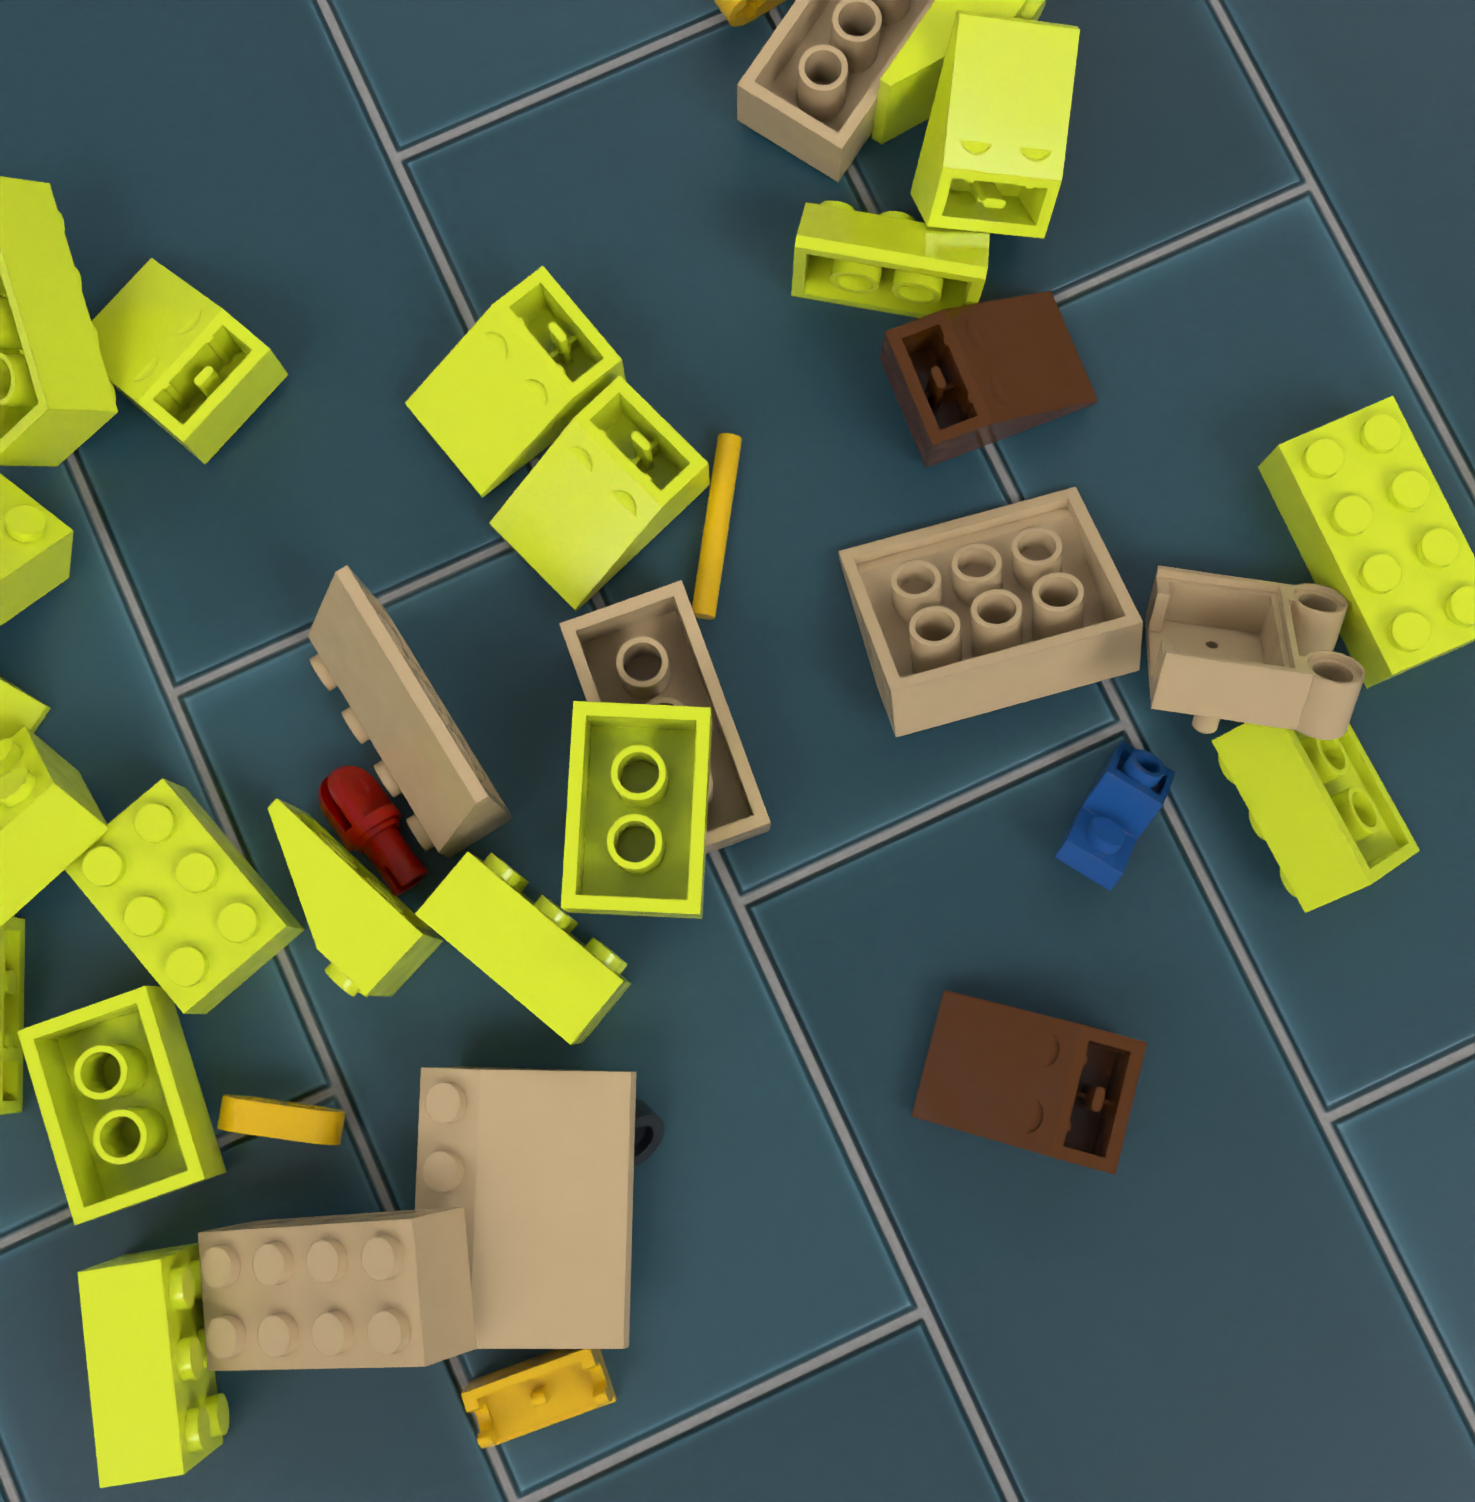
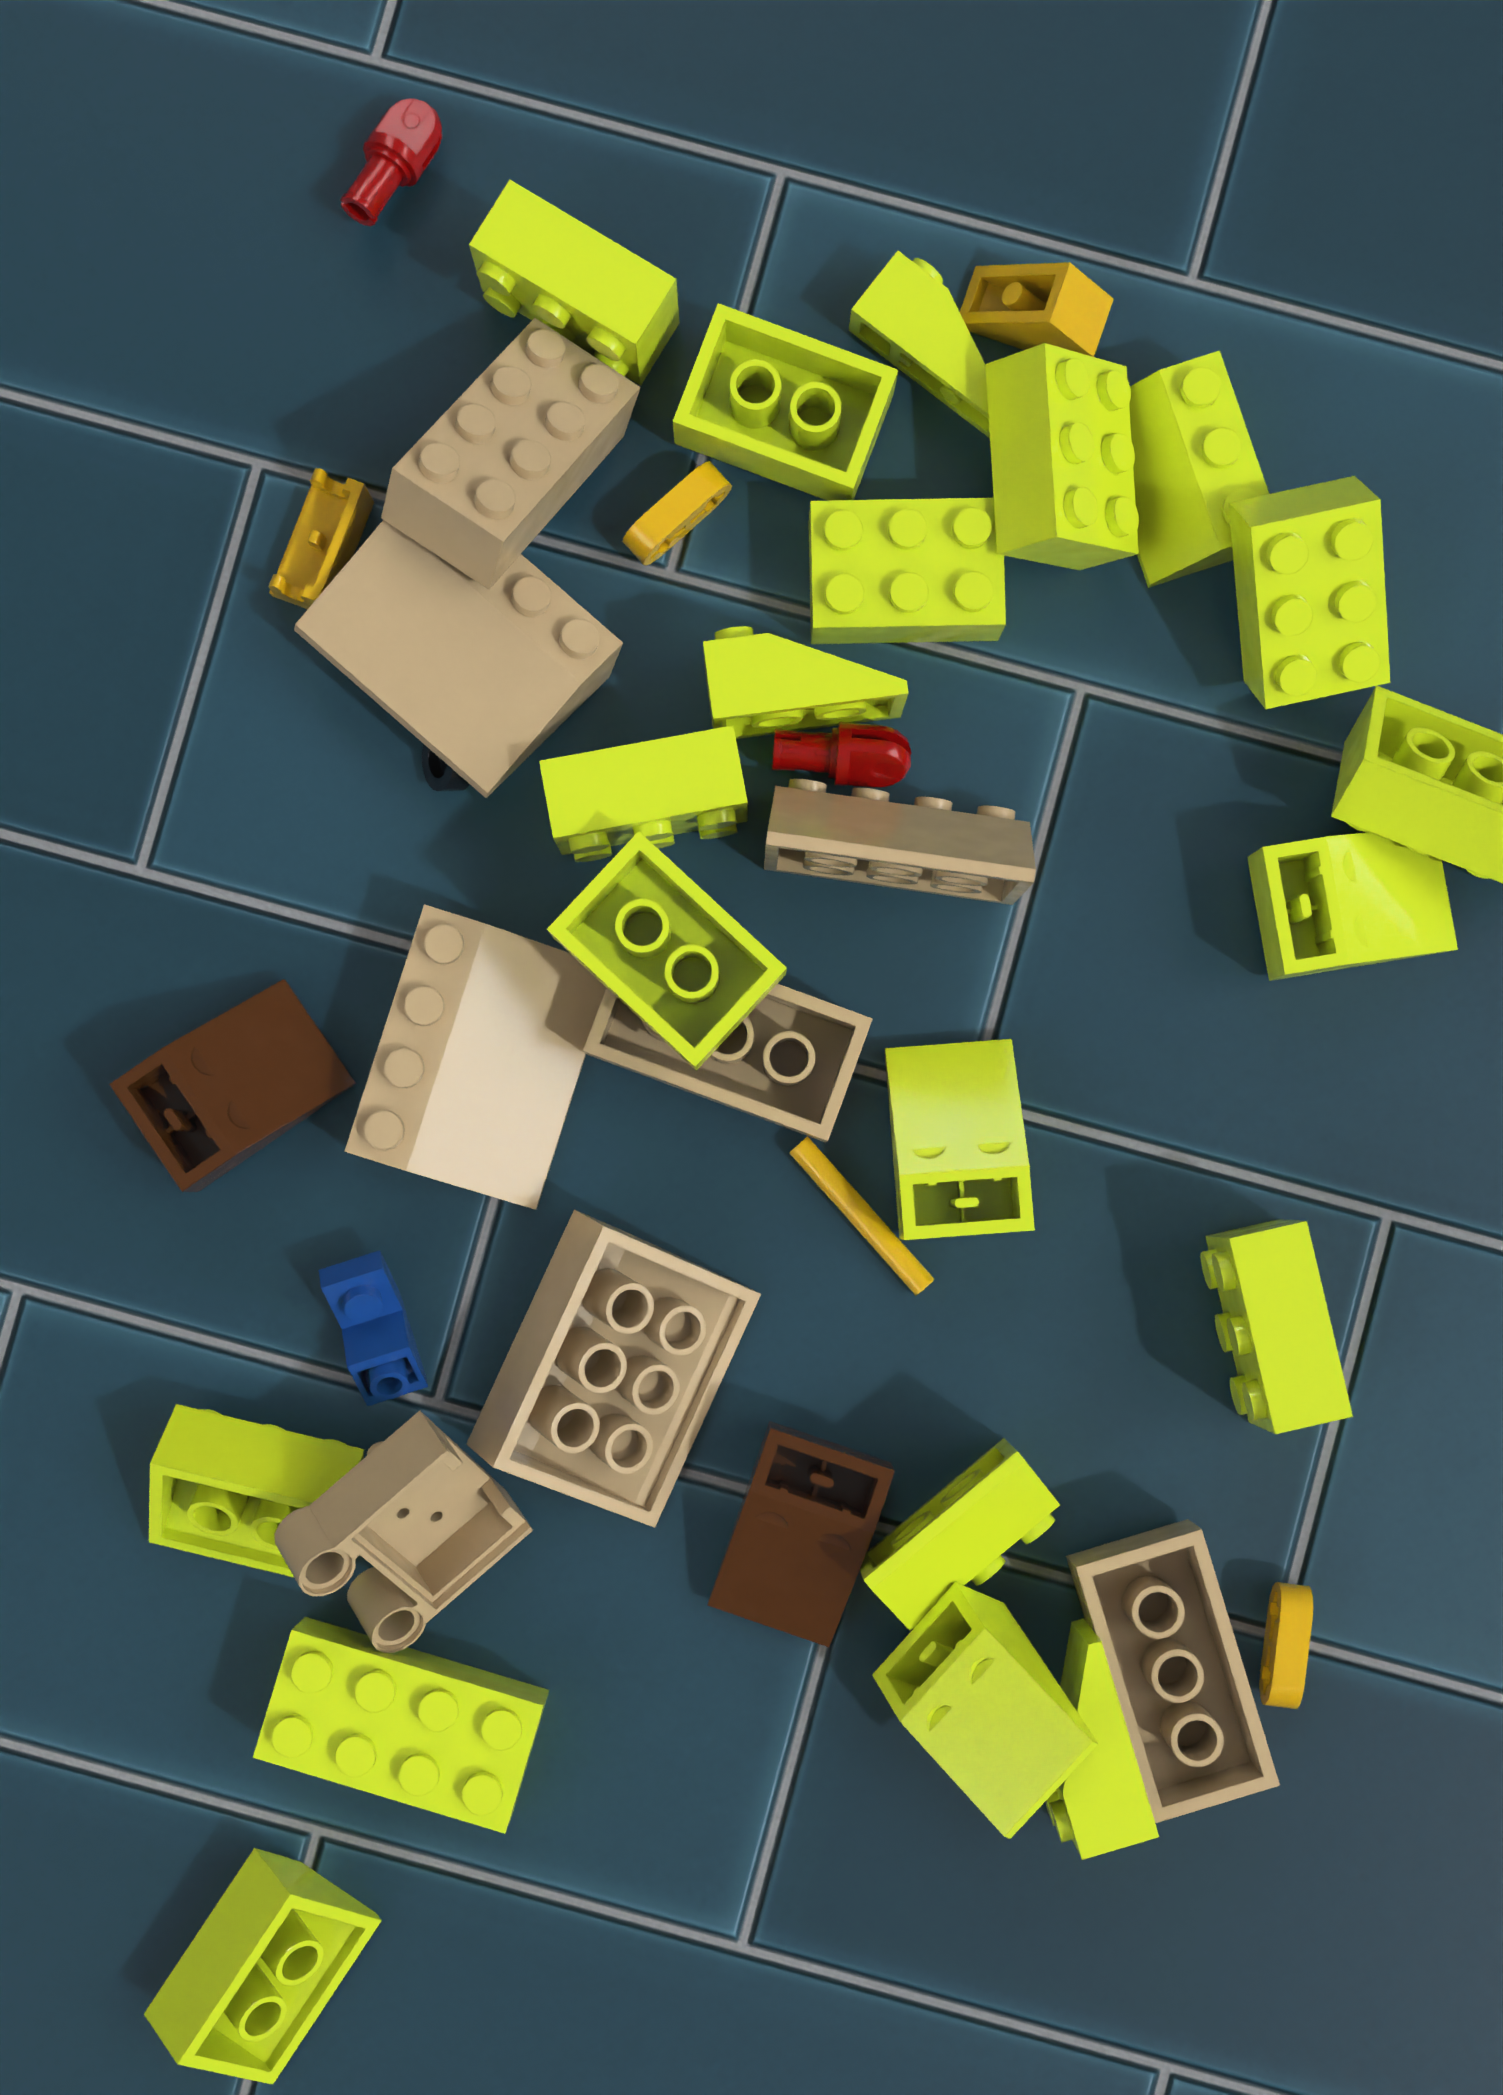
camera: 125 degrees right, 5 degrees up
neon yellow slope [405,266,626,498] -> none
none -> tan slope [344,904,606,1210]
none -> neon yellow brick [1200,1219,1353,1434]

